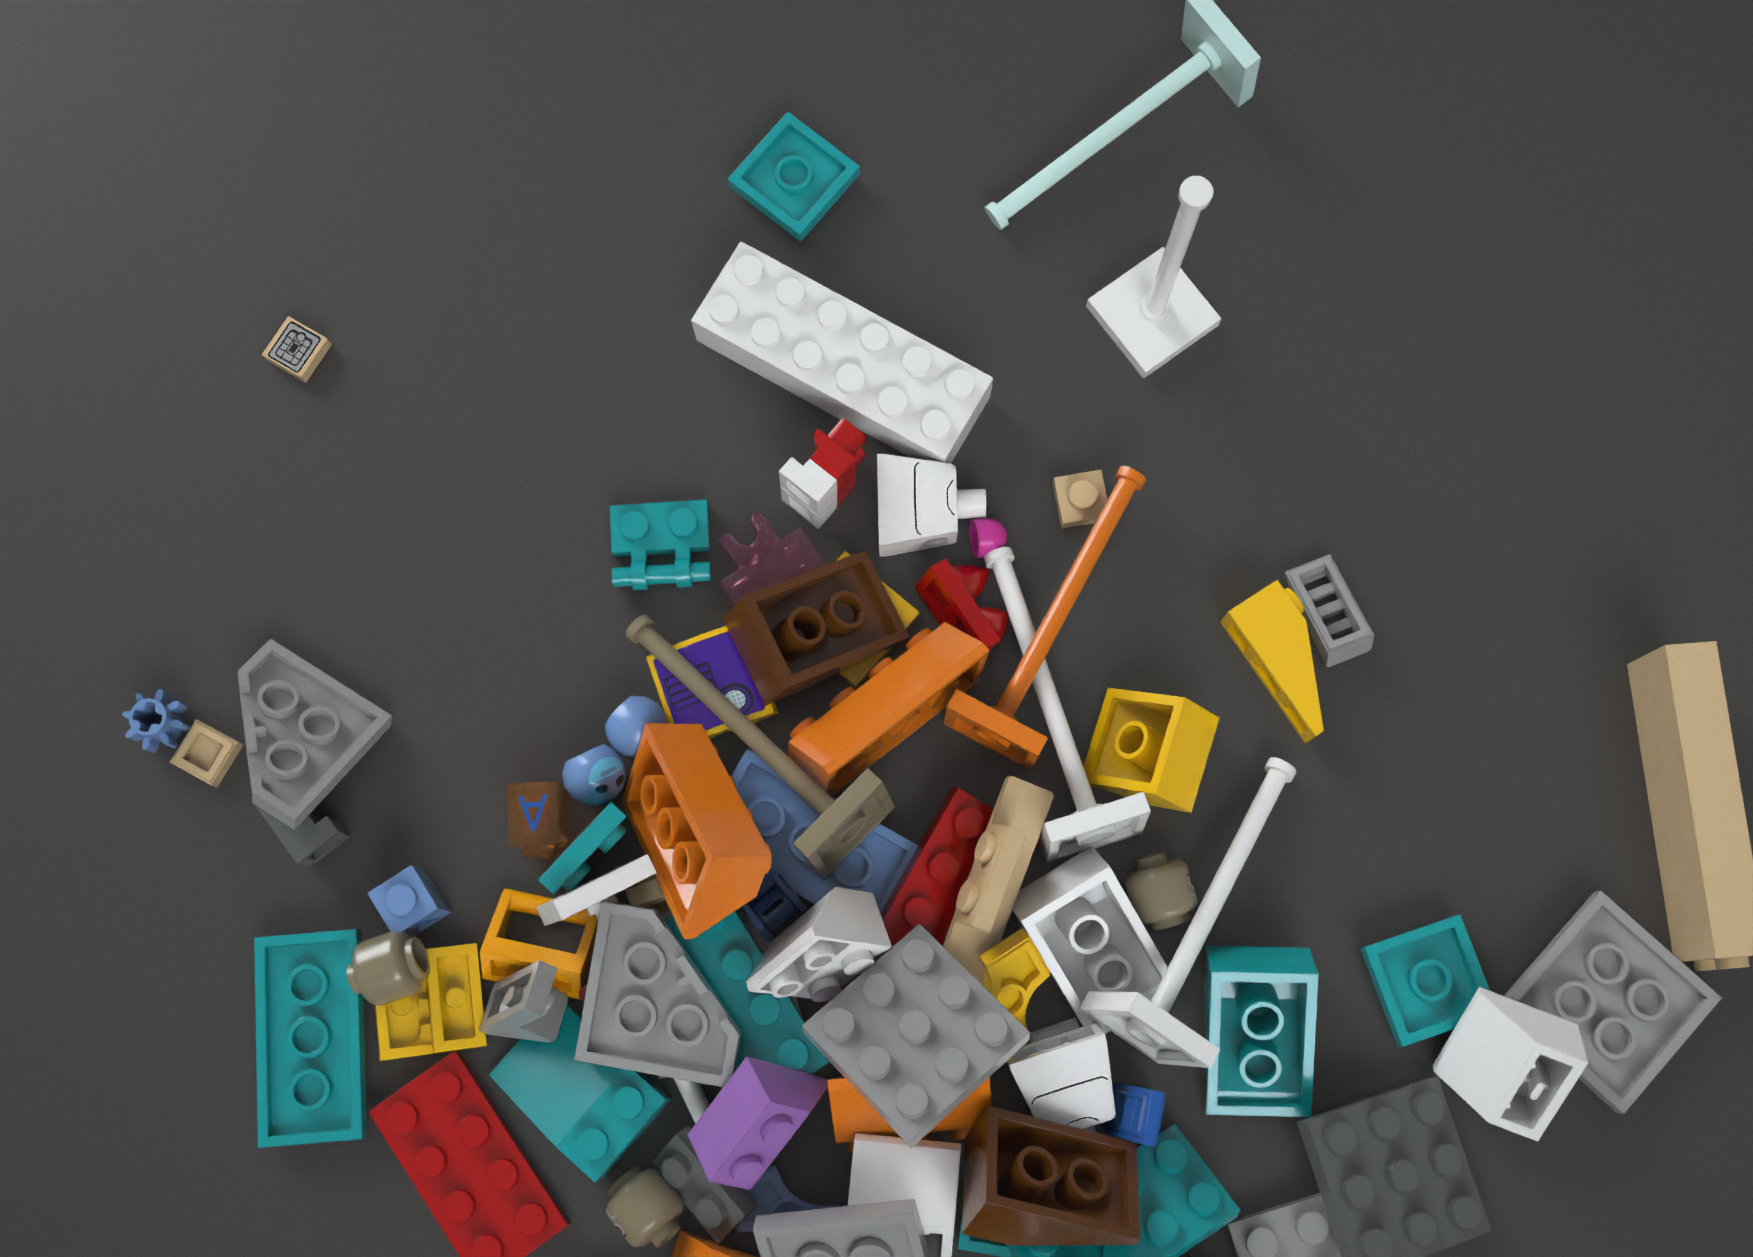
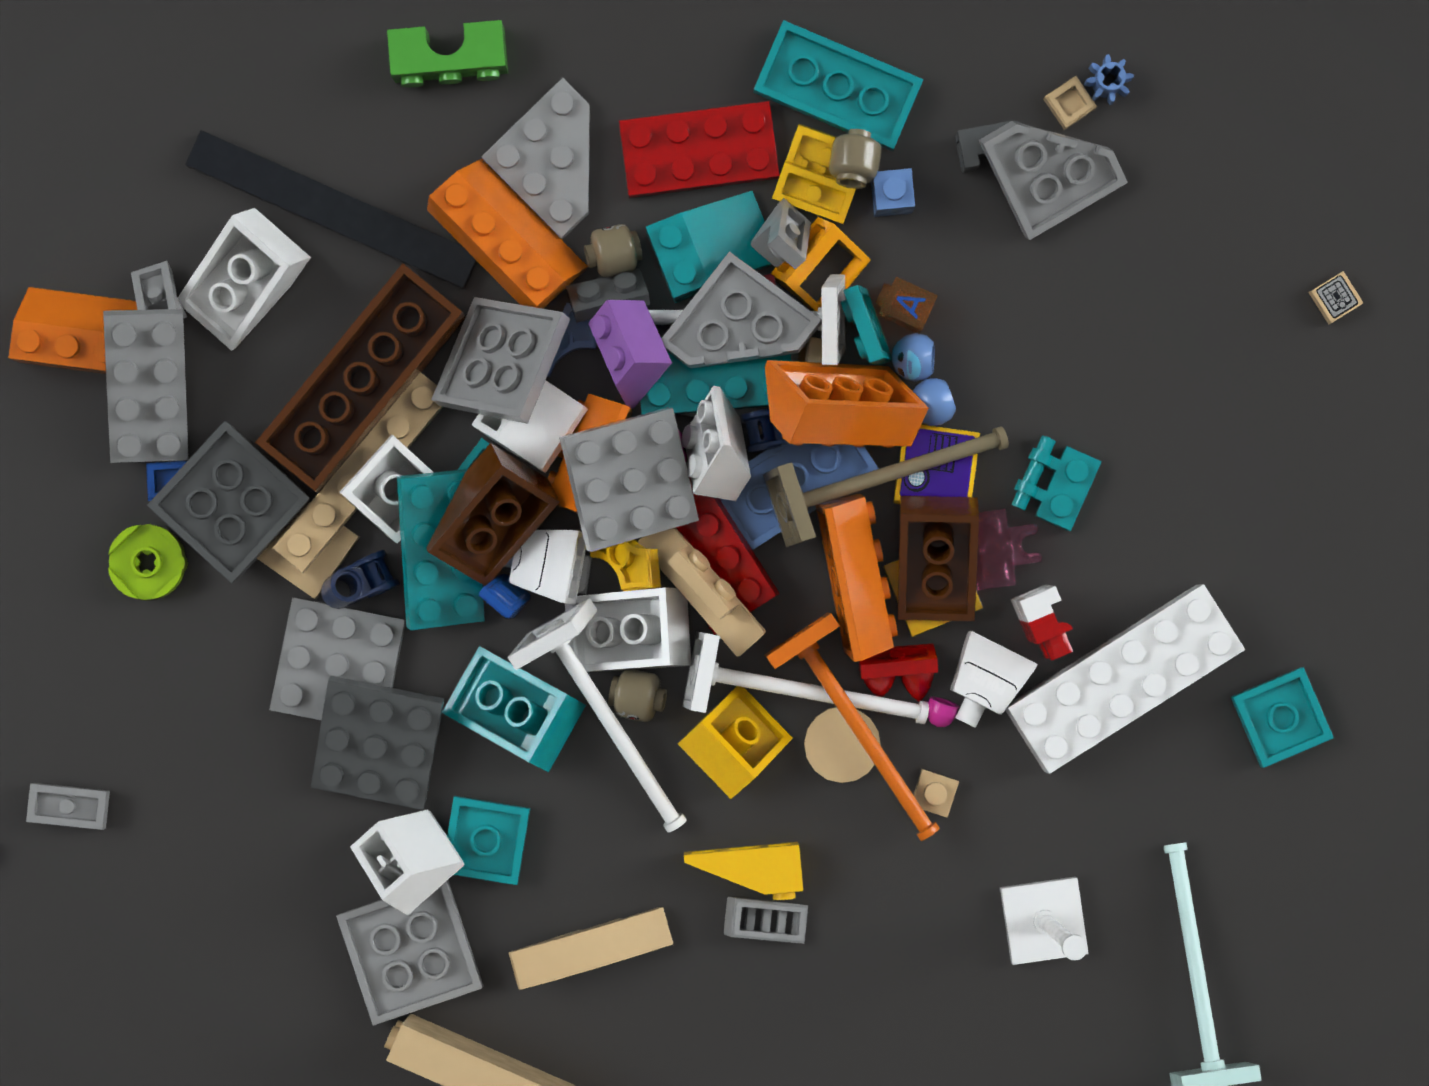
camera: 115 degrees right, 10 degrees up
none -> tan slope [508,907,673,990]
none -> tan tile [804,707,881,783]

